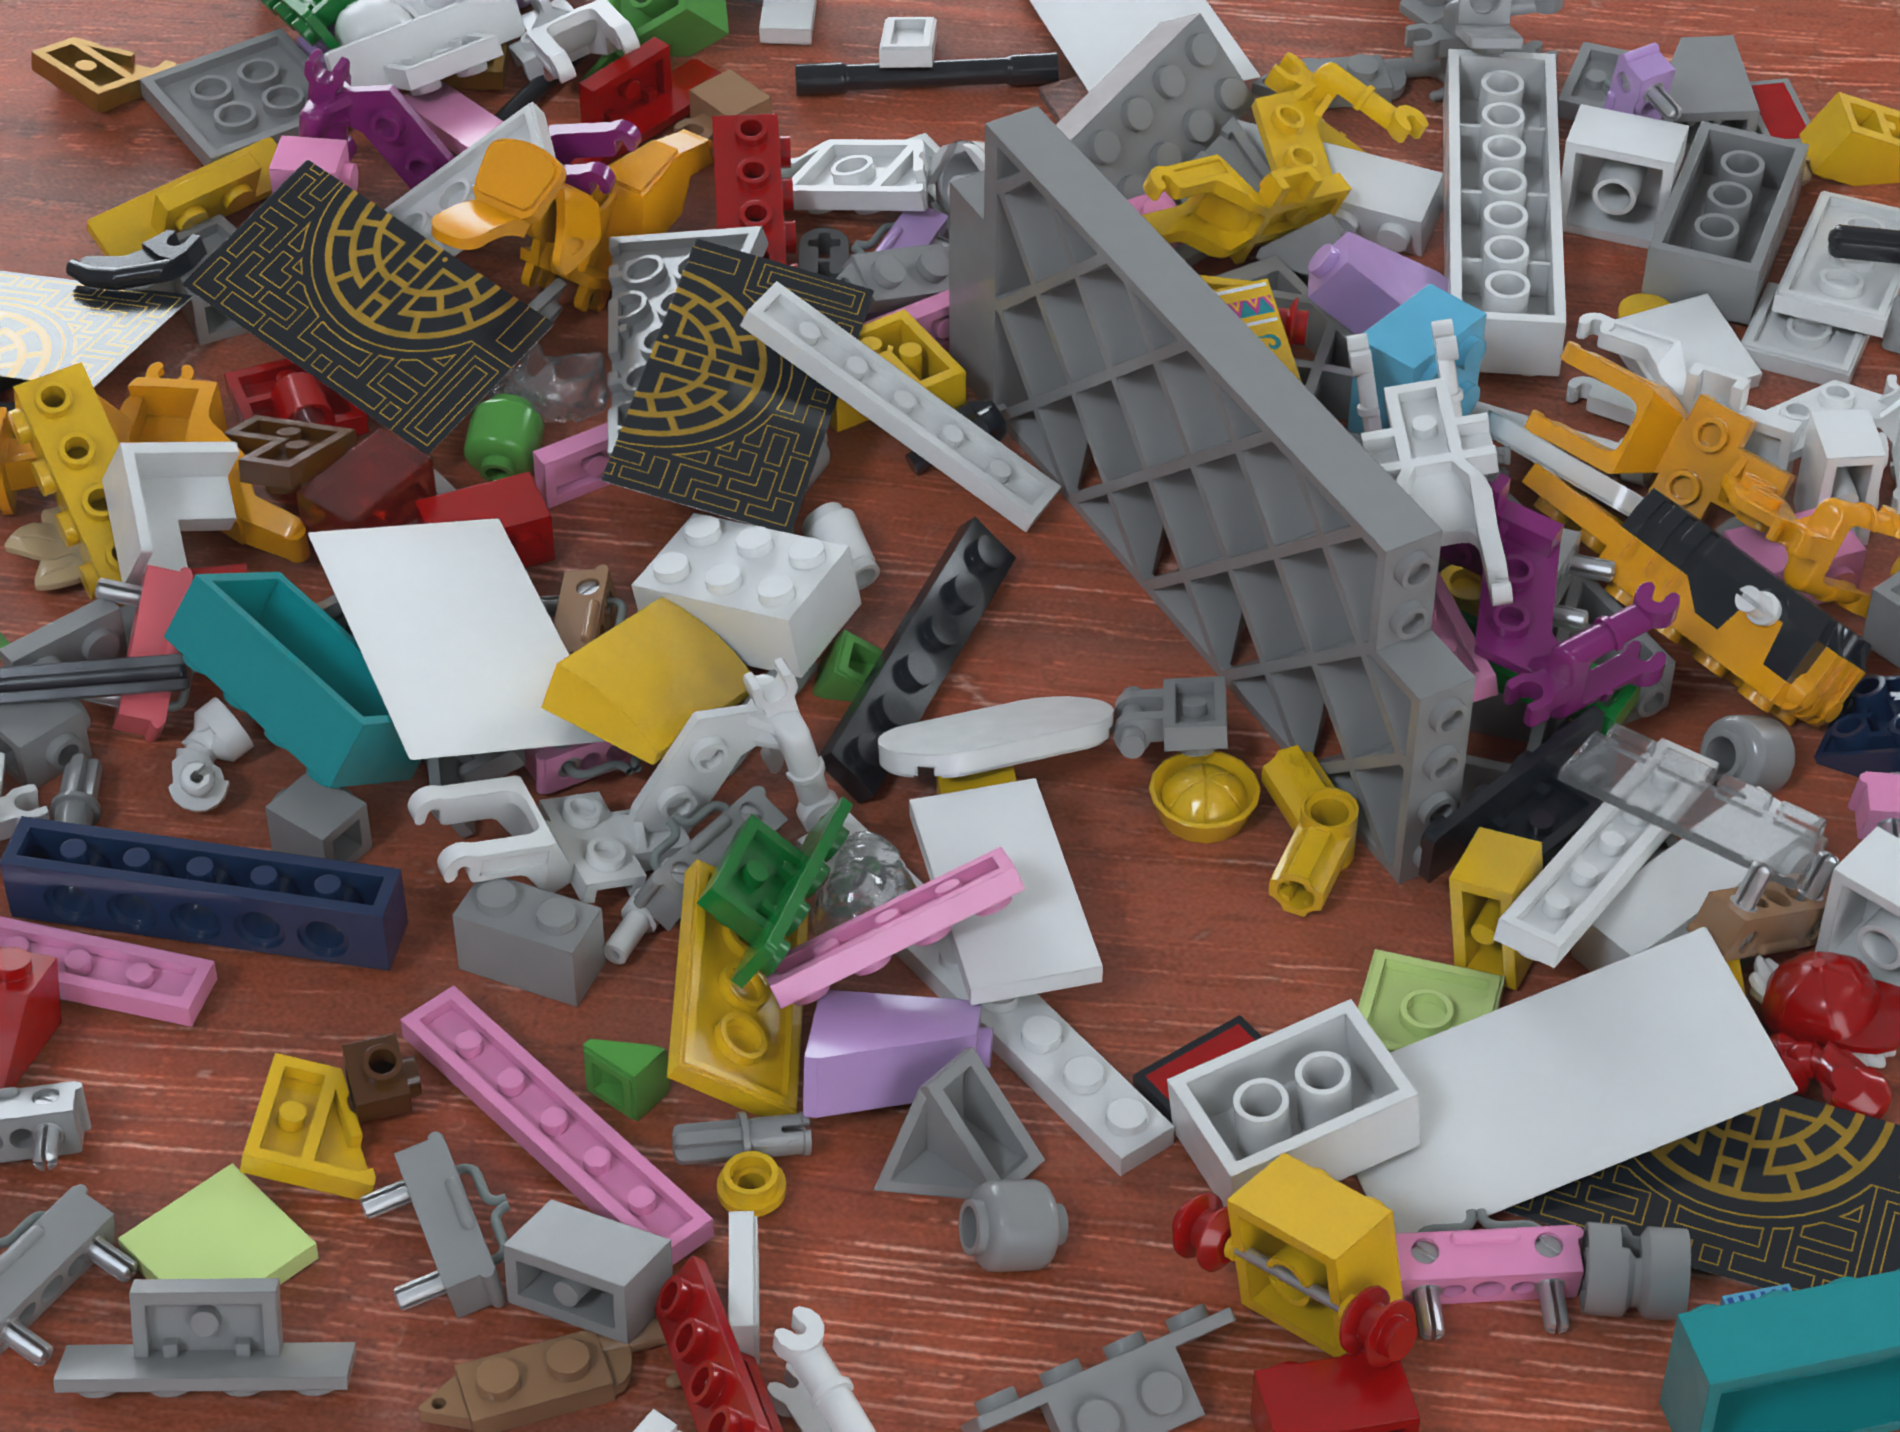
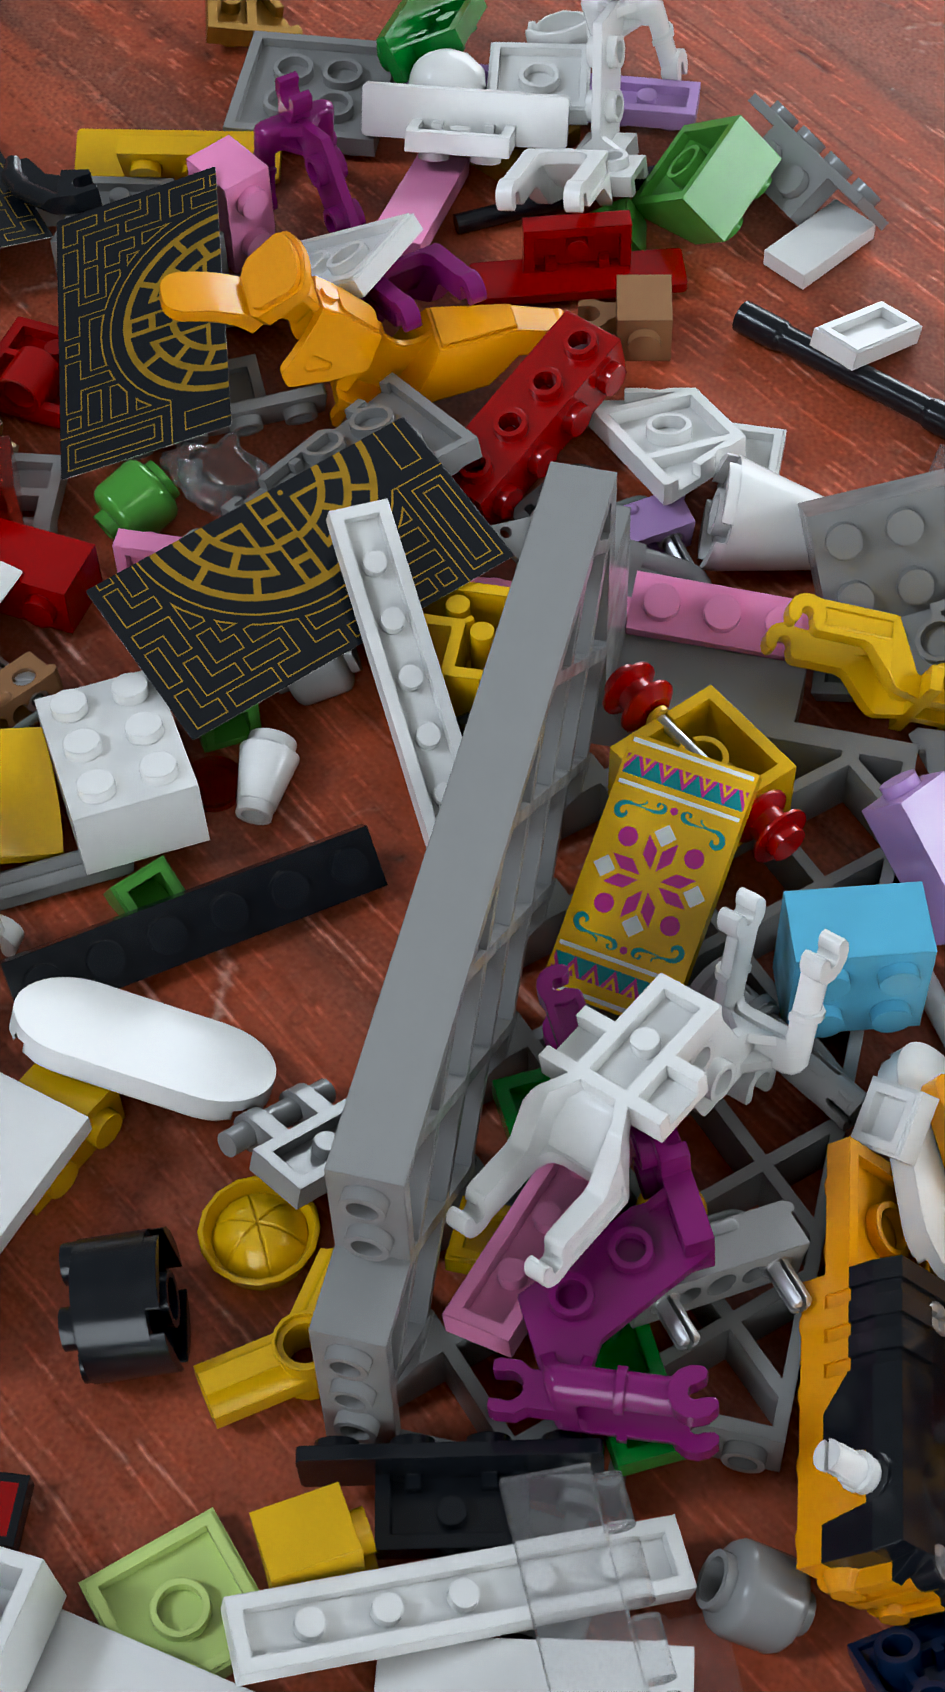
camera: 45 degrees right, 10 degrees up
none -> black brick [58,1227,191,1384]
none -> white tile [850,1075,940,1167]

